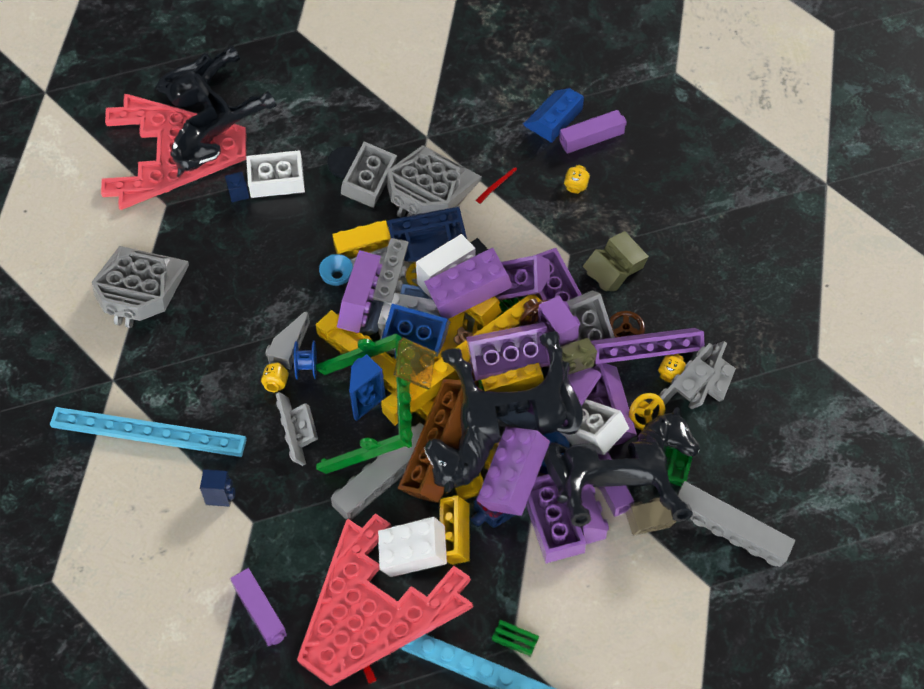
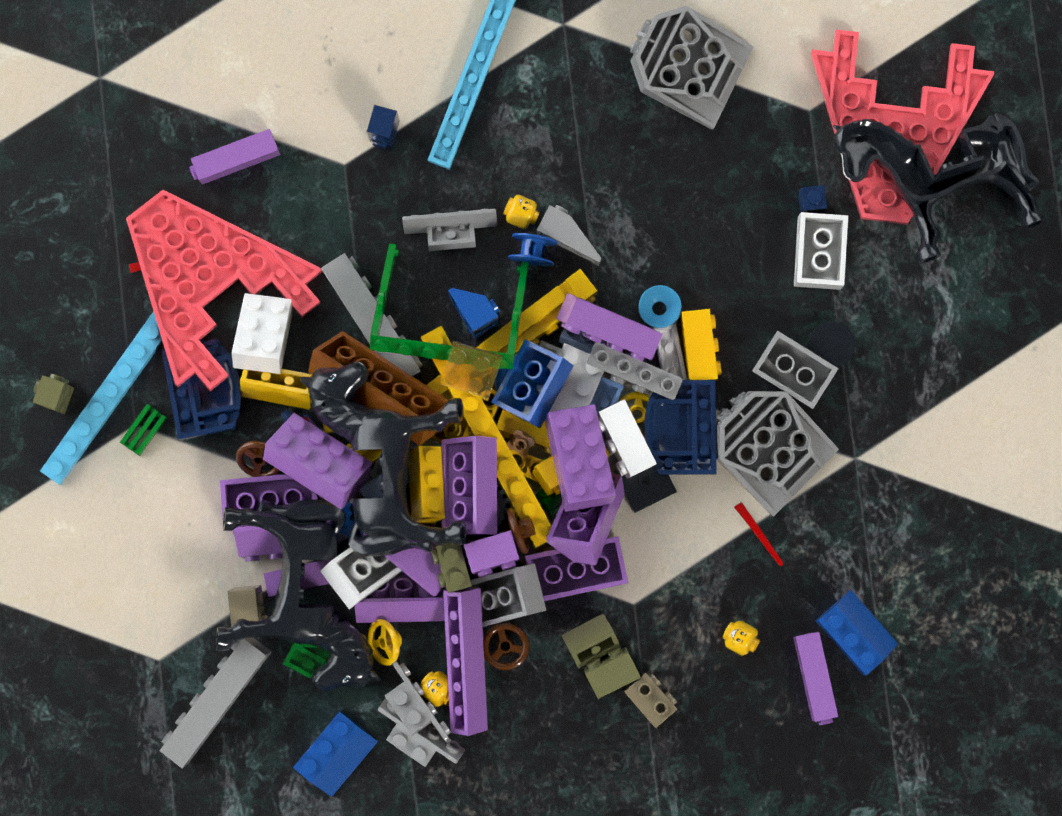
camera: 100 degrees right, 25 degrees up
none -> dark blue slope [162,339,242,441]
none -> reddish brown piece [236,441,280,477]
none -> blue slope [293,711,378,797]
none -> dark tan brick [624,672,677,728]

